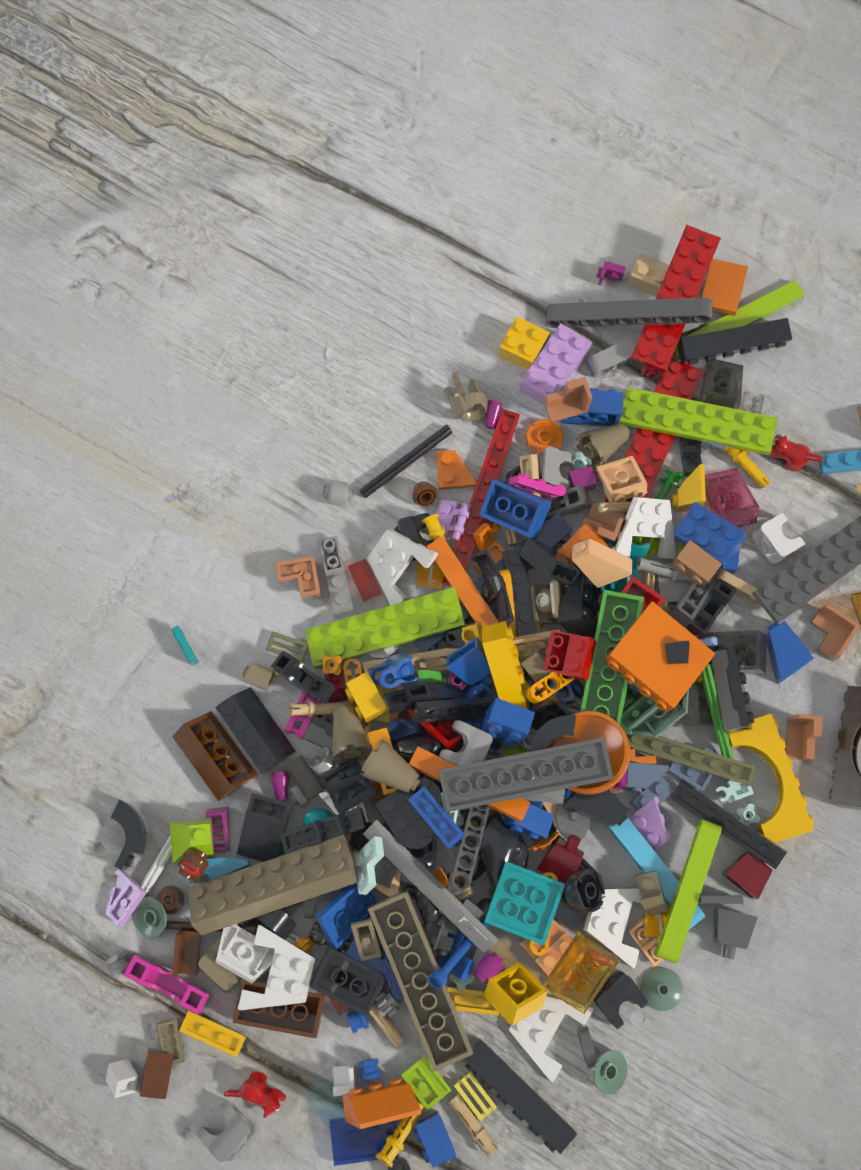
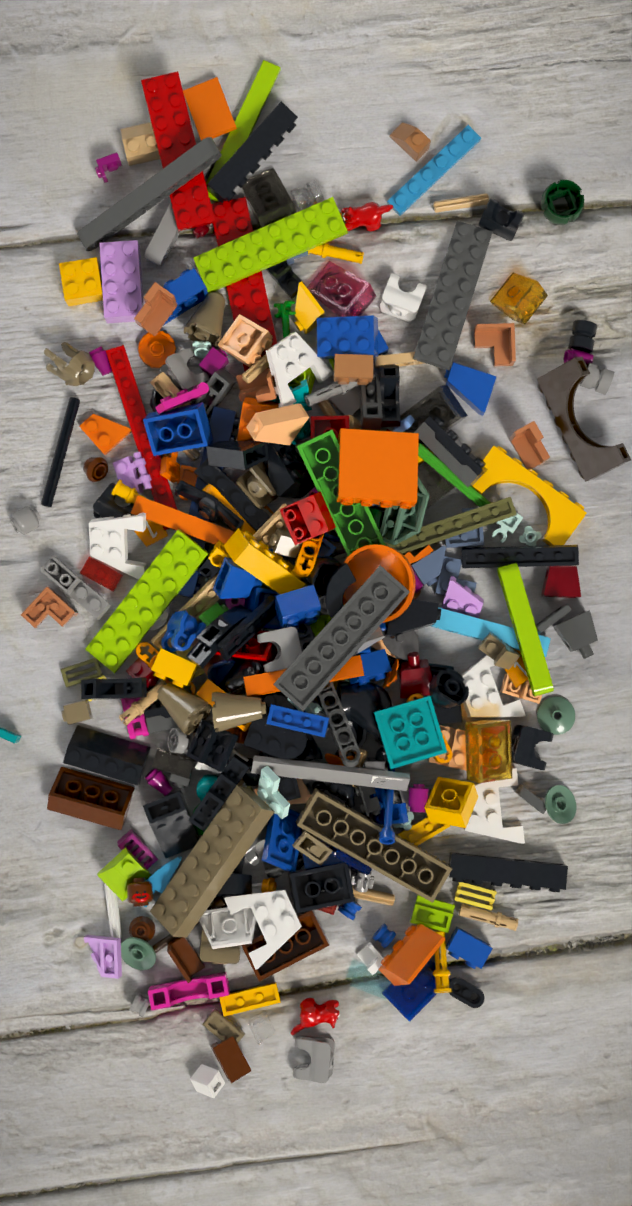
camera: 40 degrees left, 10 degrees up
black arch [111,799,146,870] -> none
light orange plate [322,655,342,675] -> none
black slope [665,641,690,664] -> none

